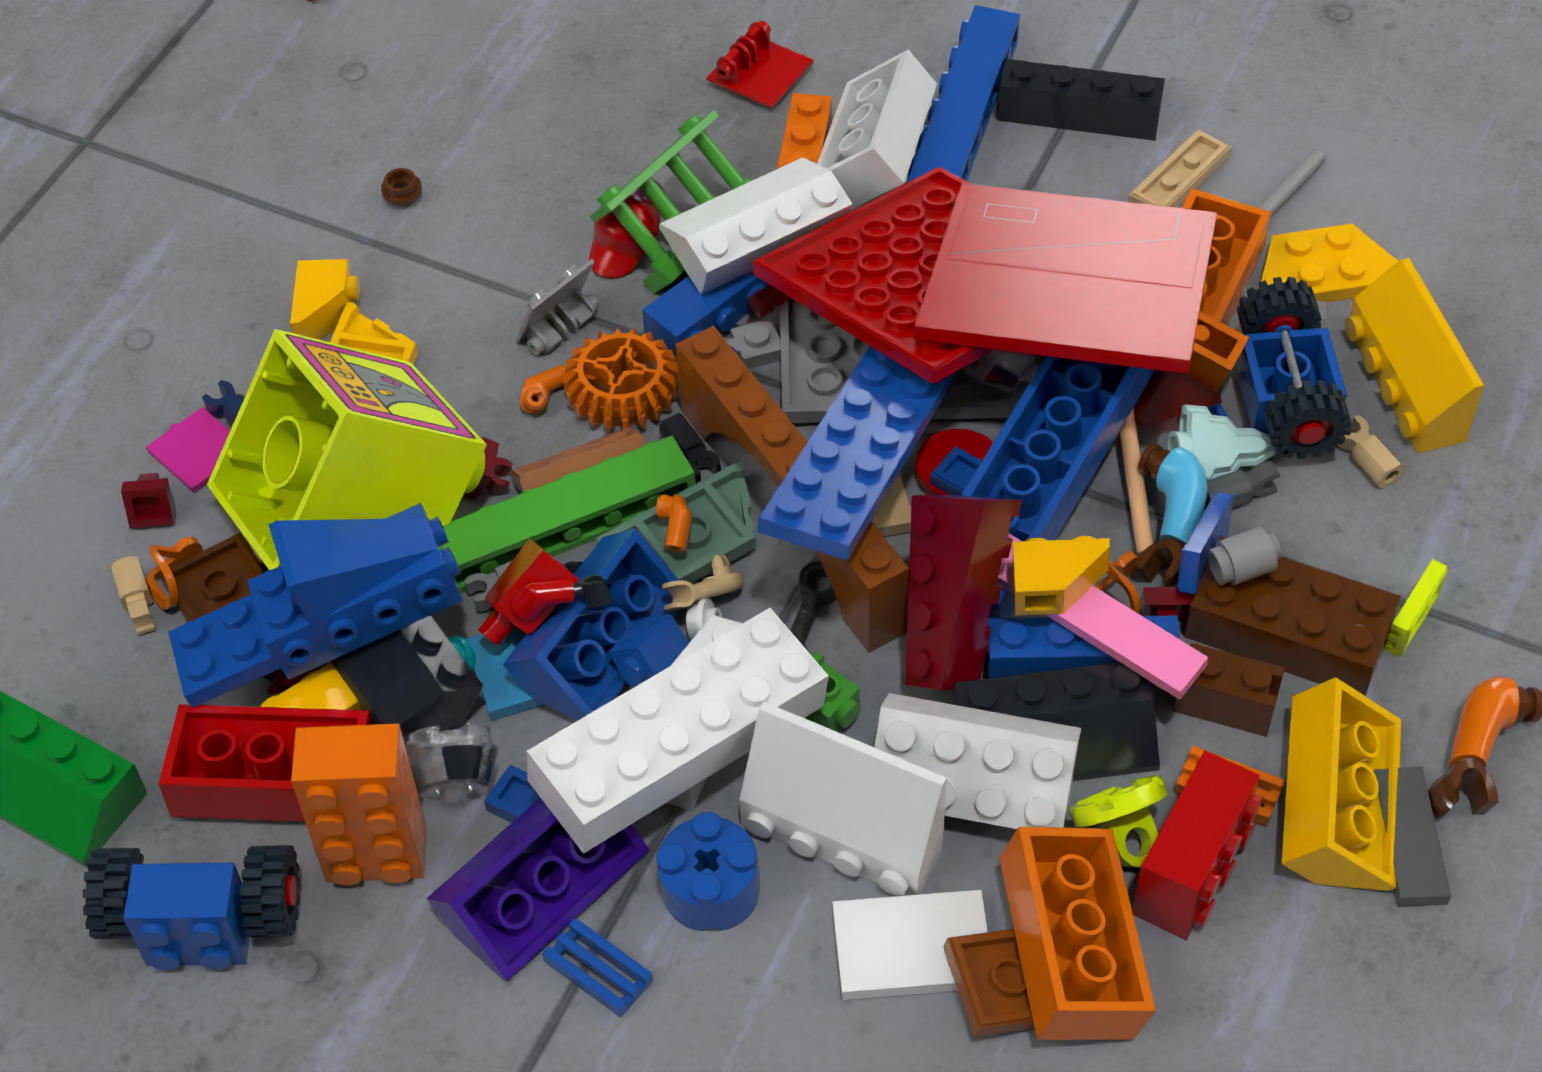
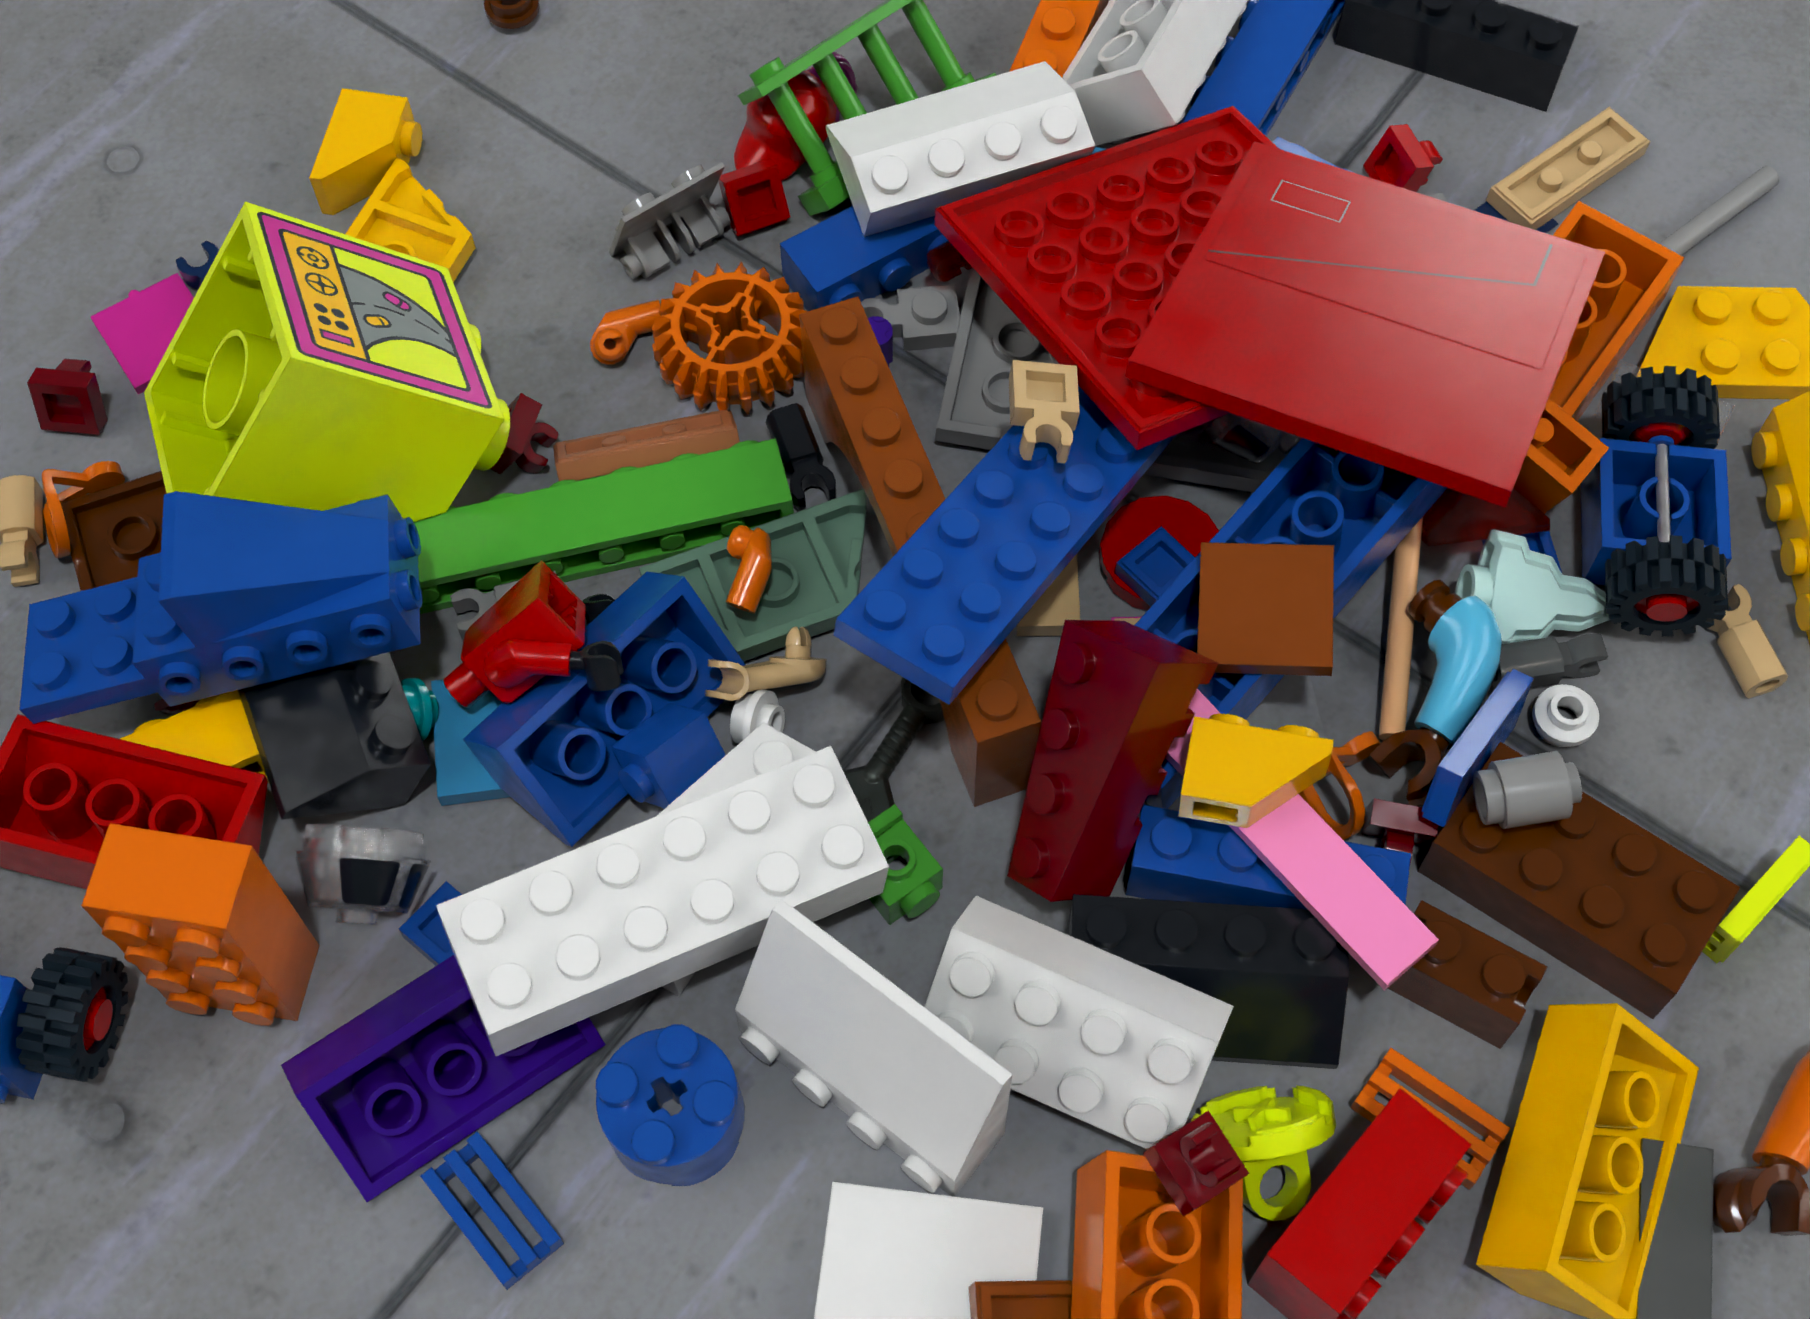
camera: 10 degrees right, 10 degrees up
none -> red tile [718,158,791,236]
none -> tan plate [1009,360,1080,464]
none -> dark red tile [1143,1110,1249,1216]
none -> dark orange tile [1197,542,1334,676]
none -> red tile [1363,124,1443,192]
none -> white plate [1532,684,1599,747]

